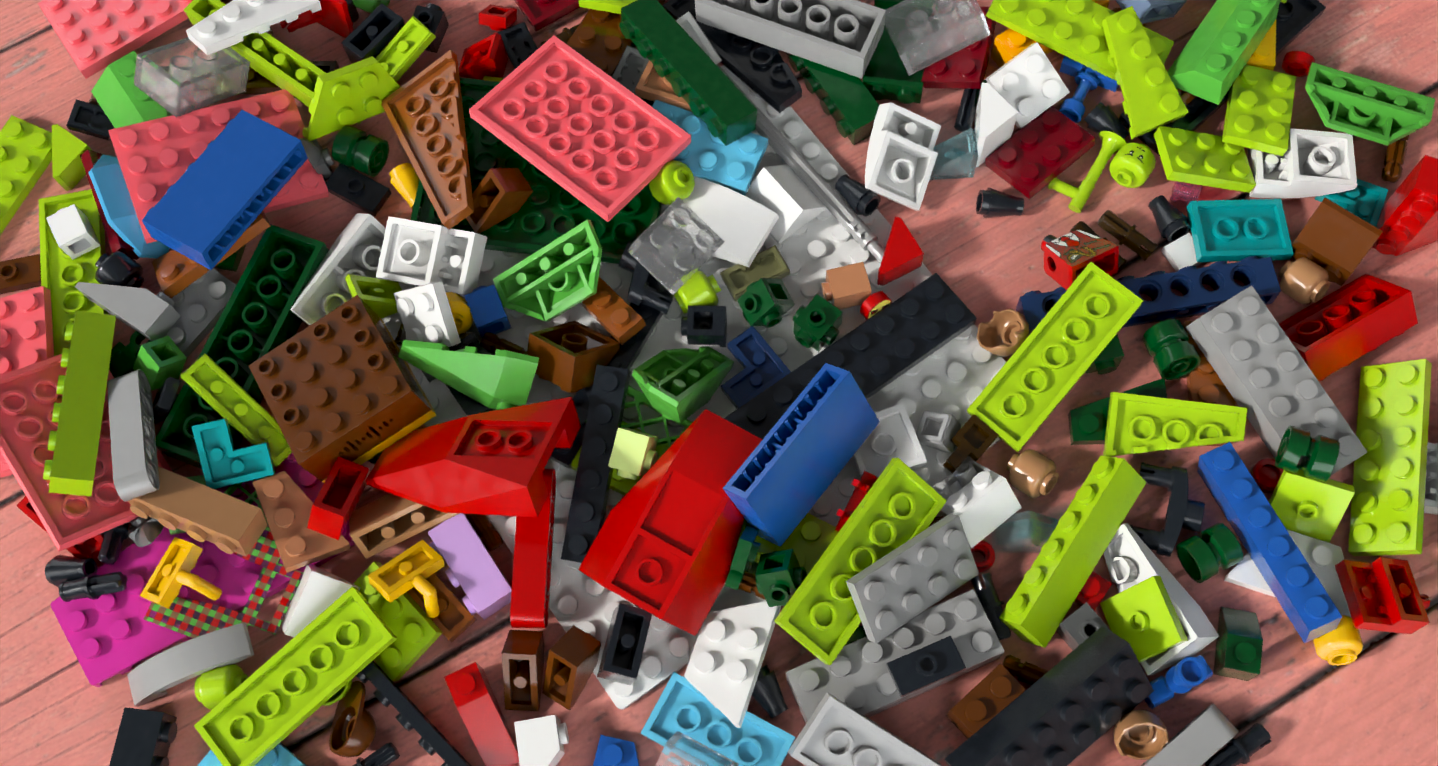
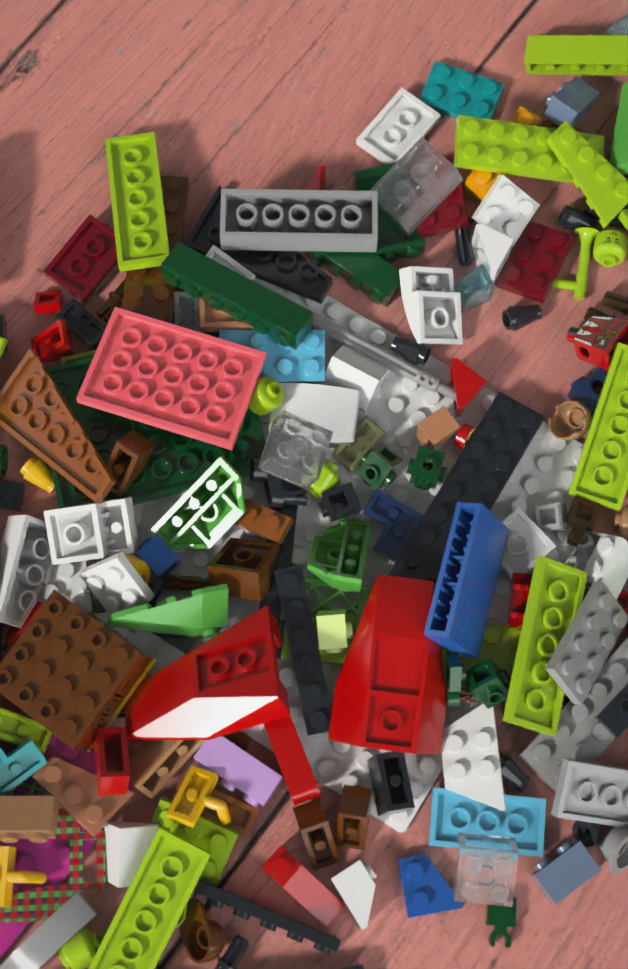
camera: 30 degrees left, 5 degrees up
lime slope [345,274,402,319] -> none
blue bar [1059,56,1119,123] -> none

